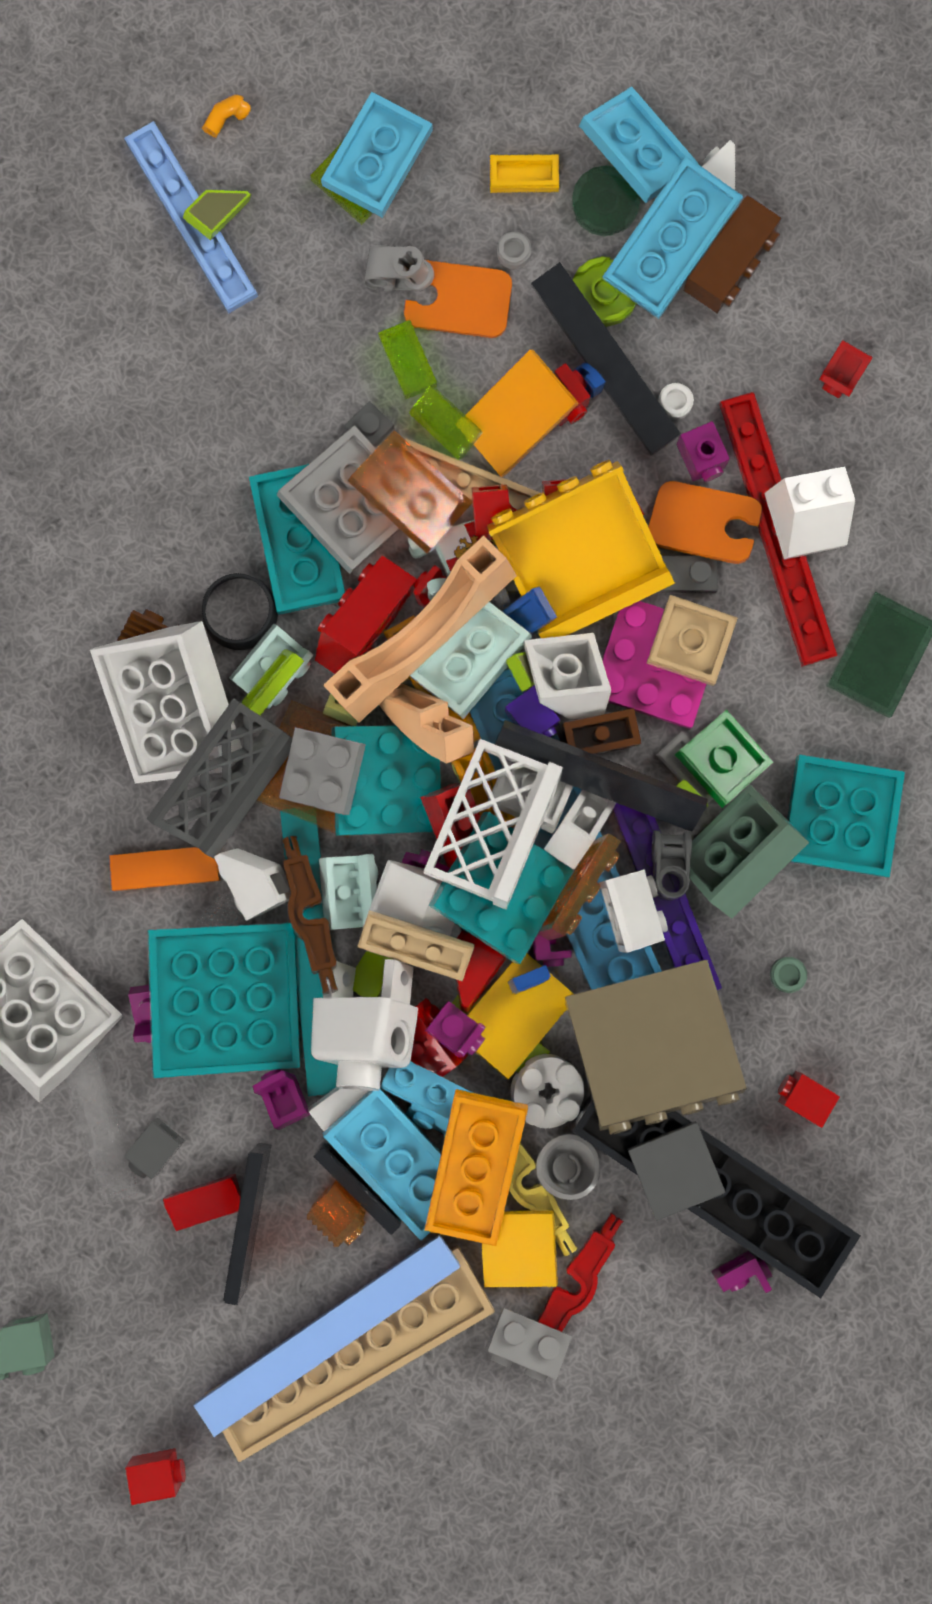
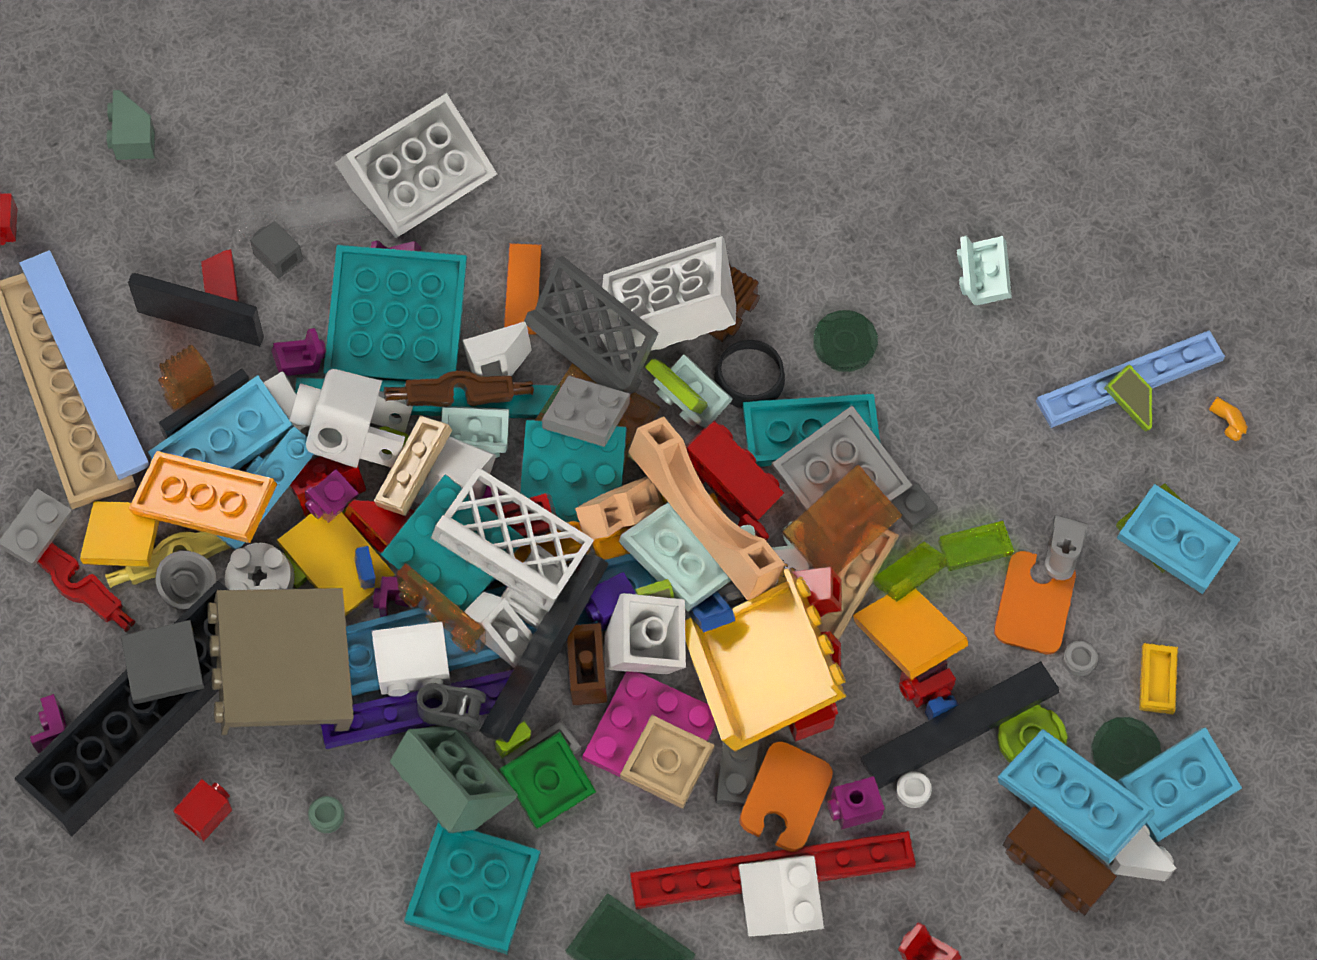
camera: 95 degrees right, 20 degrees down
none -> clear green tile [813,310,878,372]
none -> light aqua bracket [957,236,1012,305]

